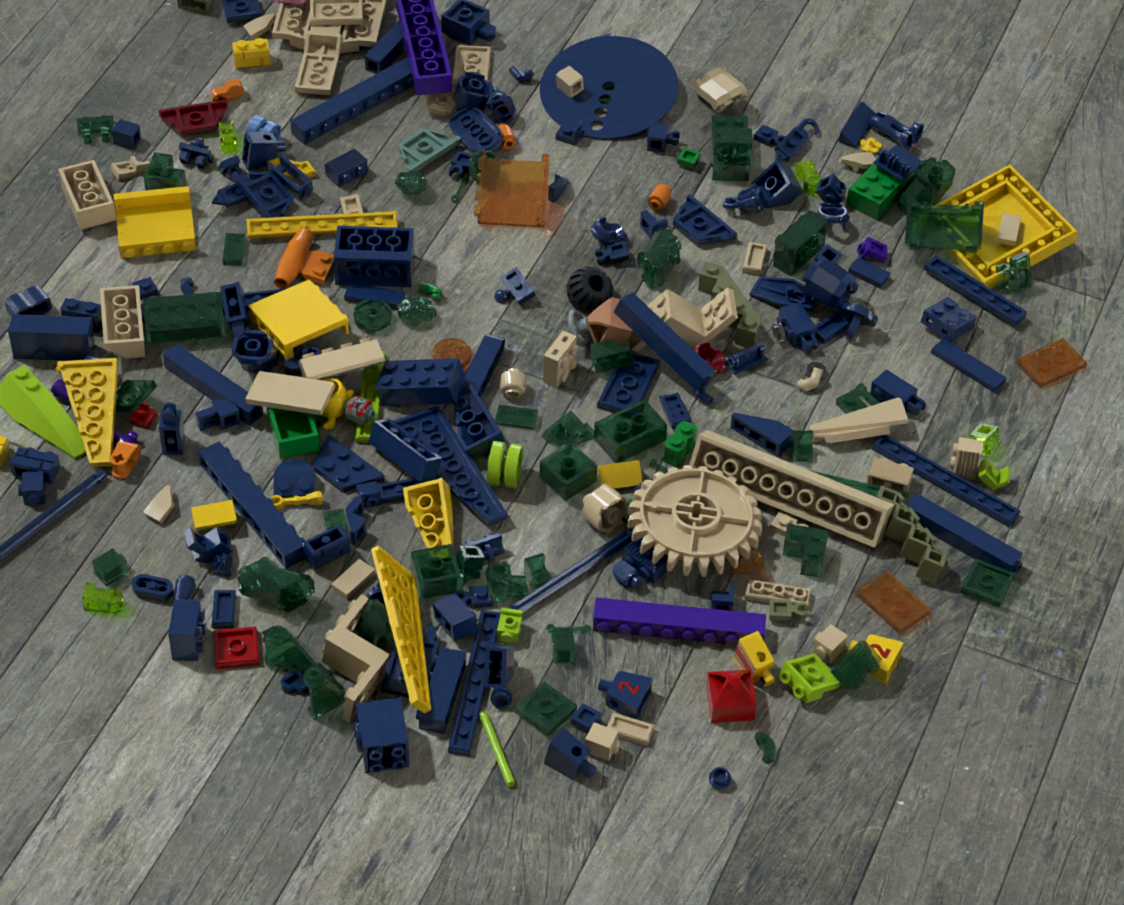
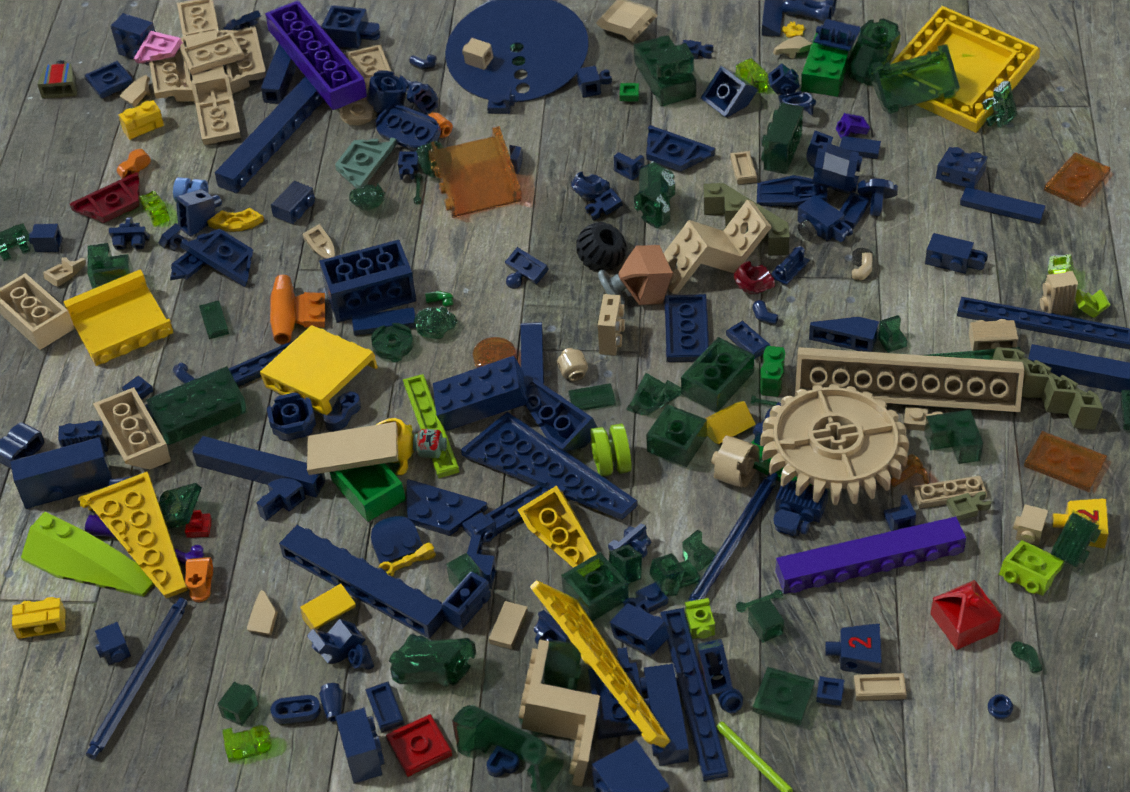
camera: 15 degrees left, 0 degrees up
dark blue brick [11,447,60,484] -> none
dark blue brick [159,402,185,455] -> none
dark blue brick [220,282,250,337] -> none
yellow tile [246,211,398,239] -> none
dark blue window [268,153,313,201] -> none
tan slope [299,337,385,380] -> none
dark blue brick [368,418,442,482] -> none
dark blue torso [544,727,597,780] -> none
tan brick [585,723,620,761] -> none
clear green slope [590,340,634,373] -> none
dark blue brick [614,292,715,391] -> none
orange brick [647,184,671,211] -> none
dark blue piece [723,183,765,213] -> none
yellow torso [733,631,775,687] -> none
dark blue plate [774,118,819,162] -> none
tan wedge [809,397,909,443] -> none
clear green plate [836,383,880,414] -> none
dark blue plate [924,255,1027,327] -> none
tan tile [996,213,1021,246] -> none

